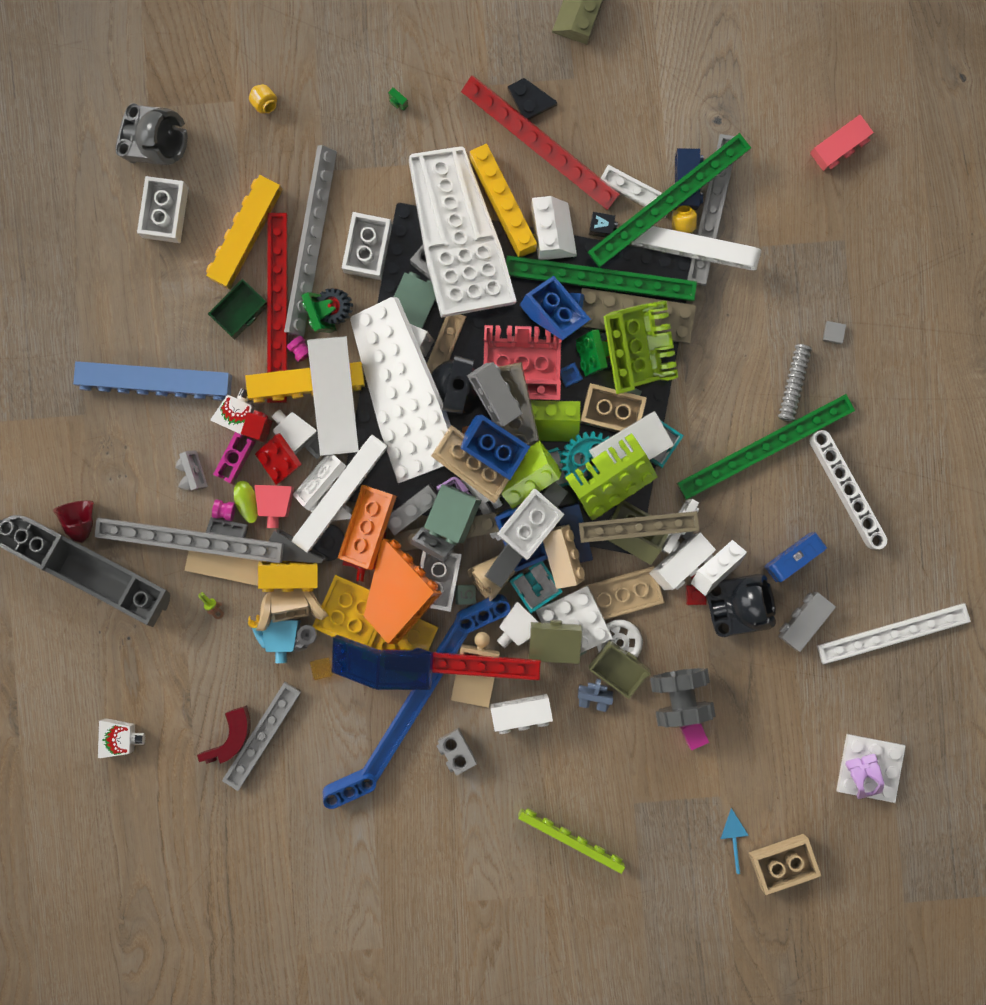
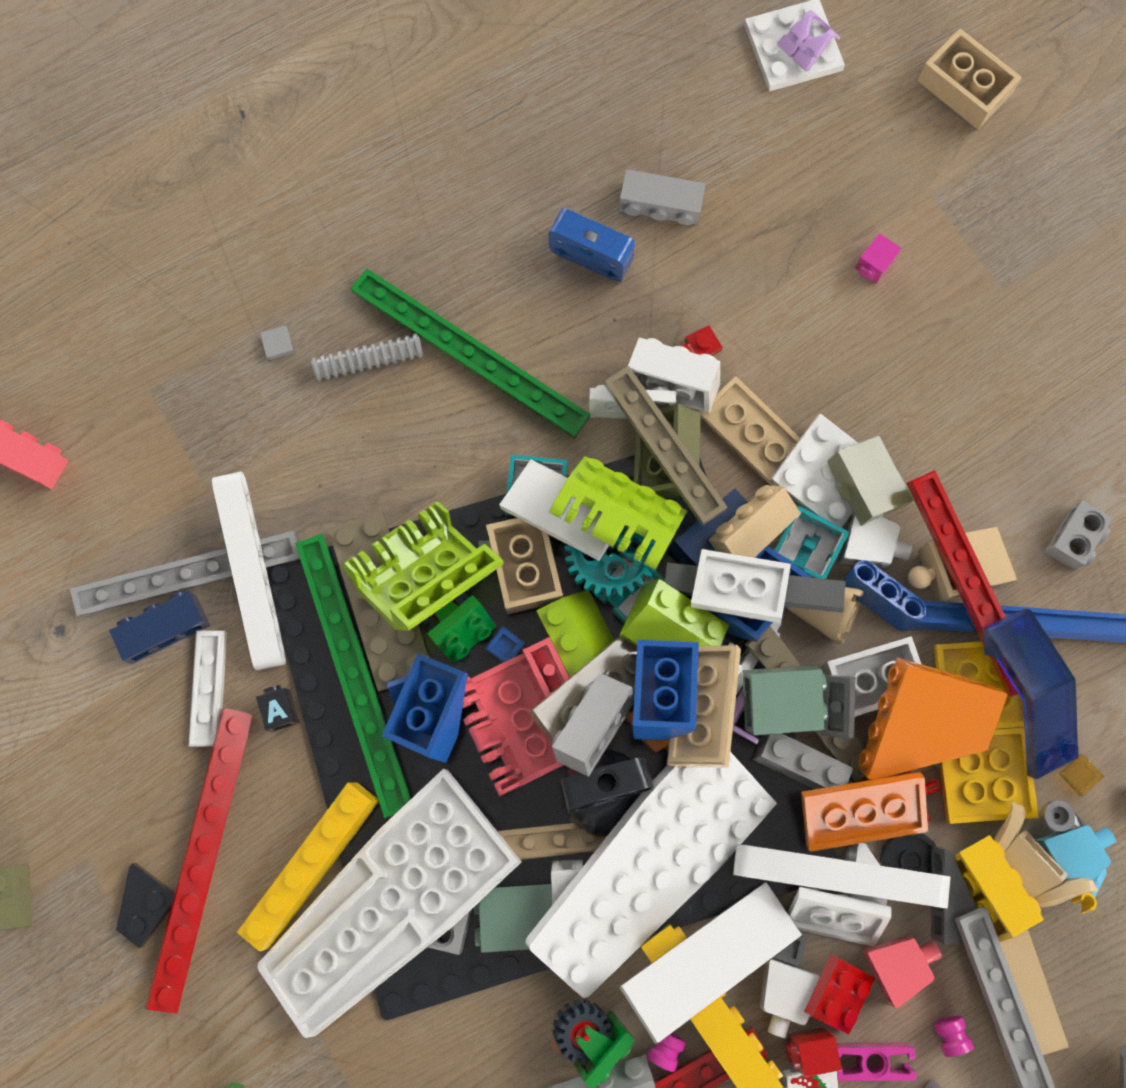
camera: 115 degrees left, 10 degrees down
piece [198,592,224,619] -> none
dark grey plate [206,517,249,538] -> none
lime arm [234,480,258,523] -> none
white brick [342,212,392,280] -> none
sand green tile [455,585,476,605] -> none
white brick [491,694,553,734] -> none
lime plate [518,808,625,874] -> none
white slope [531,196,577,260] -> none
sand blue hips [578,678,613,712] -> none
green plate [588,133,751,268] -> none
olive container [588,640,651,699] -> none
white plate [597,620,643,657] -> none
dark grey piece [650,668,716,728] -> none
yellow head [672,206,697,234] -> none
white brick [691,540,747,596] -> none
black piece [707,574,776,637] -> none
dark azure piece [720,808,749,874] -> none
white beam [809,430,887,549] -> none
white tile [817,603,971,665] -> none

